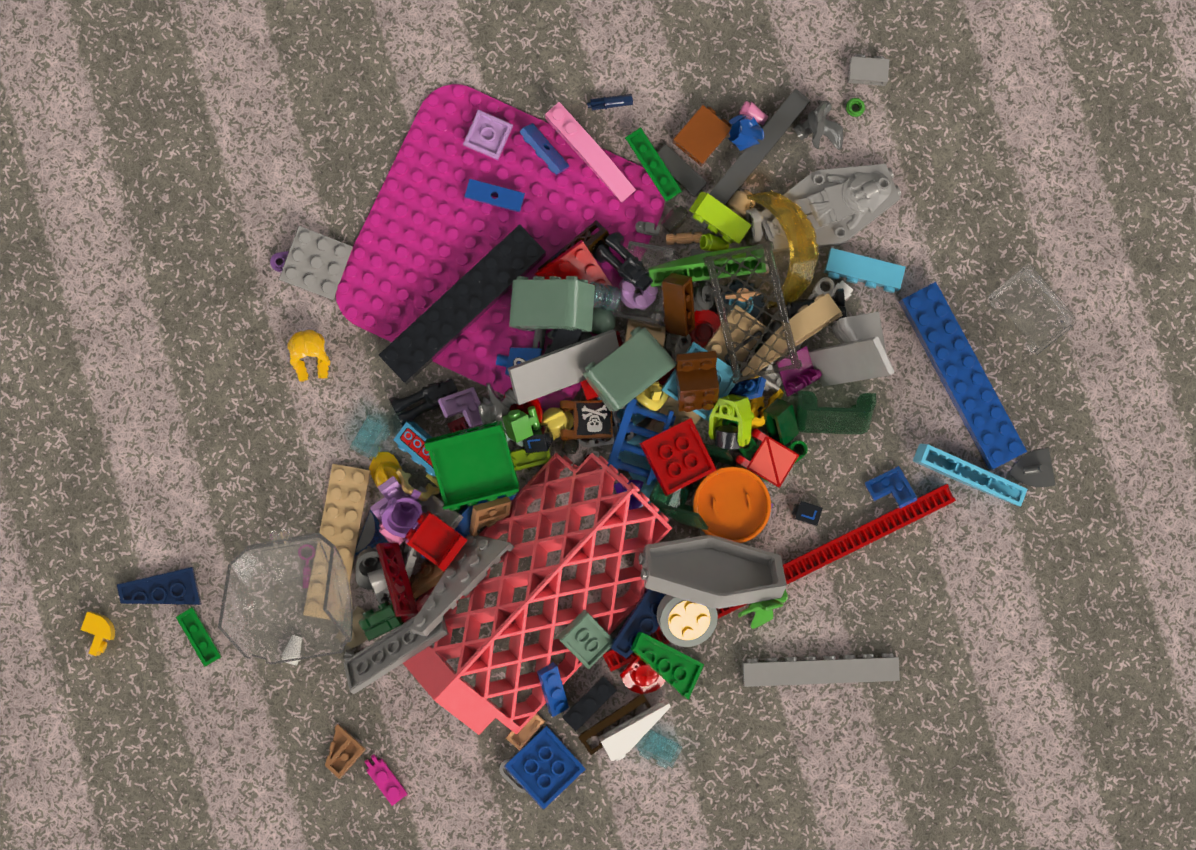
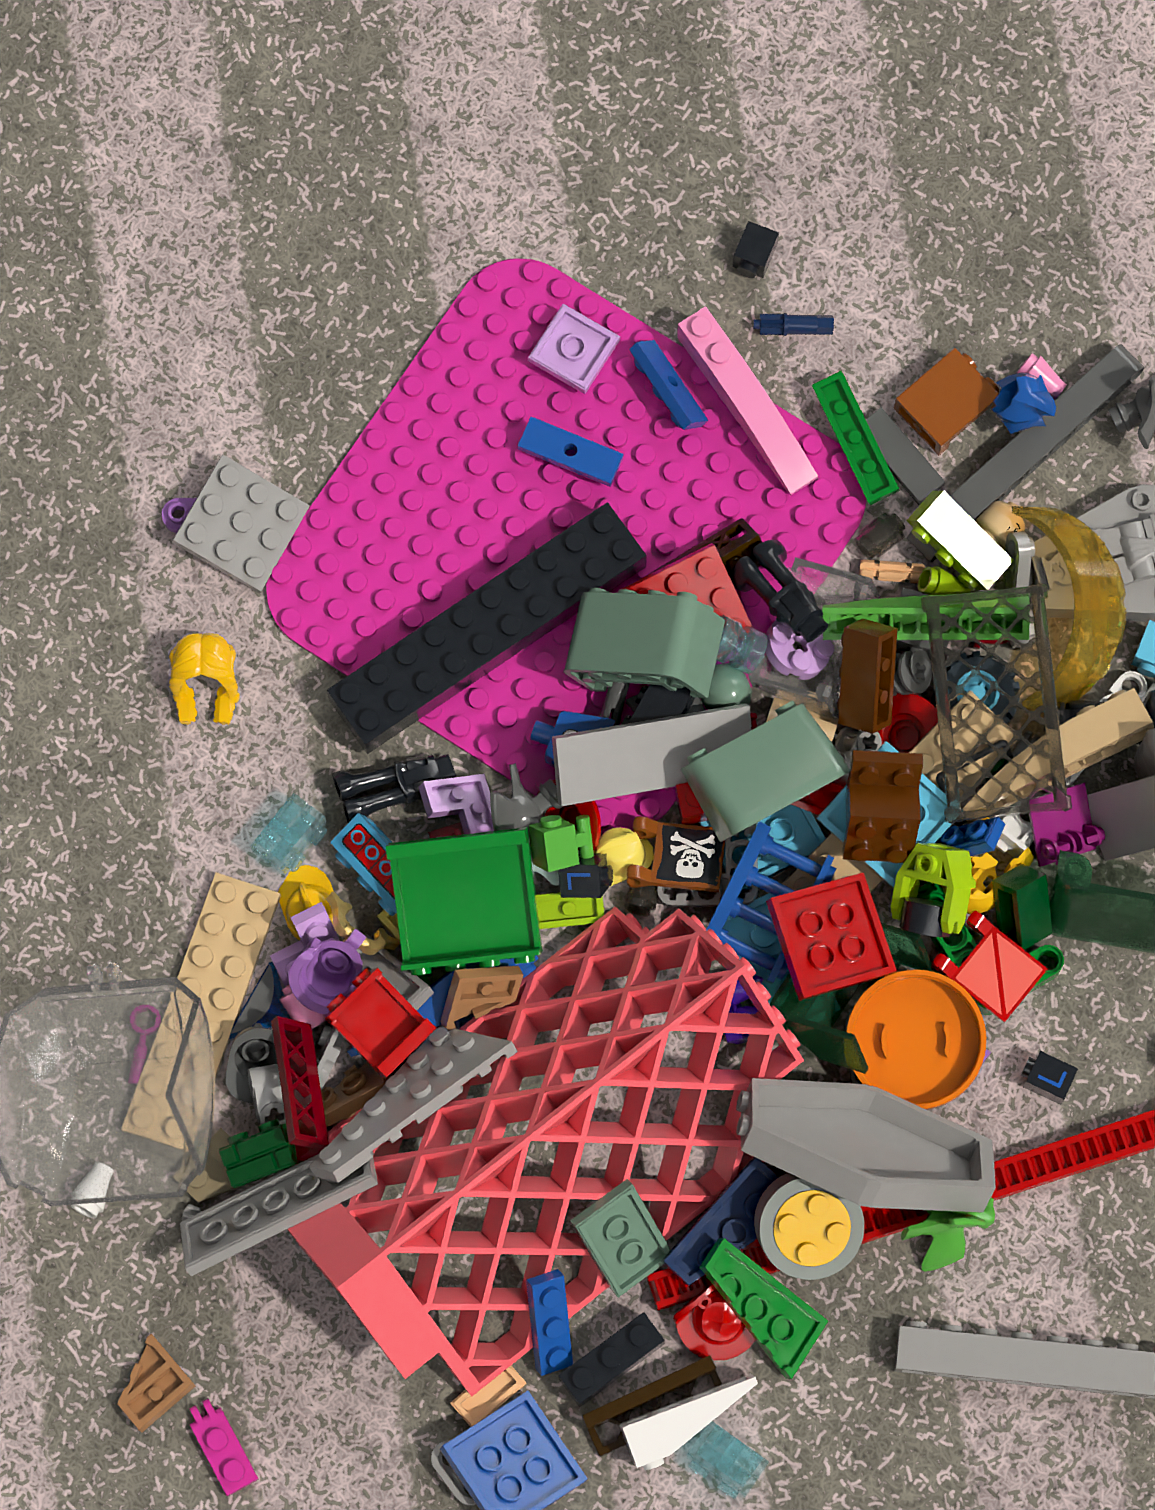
camera: 10 degrees right, 10 degrees down
dark grey piece [635,221,660,236] -> none
light yellow piece [635,382,668,411] -> none
light nougat piece [725,288,762,302] -> none
none -> black brick [733,221,779,278]

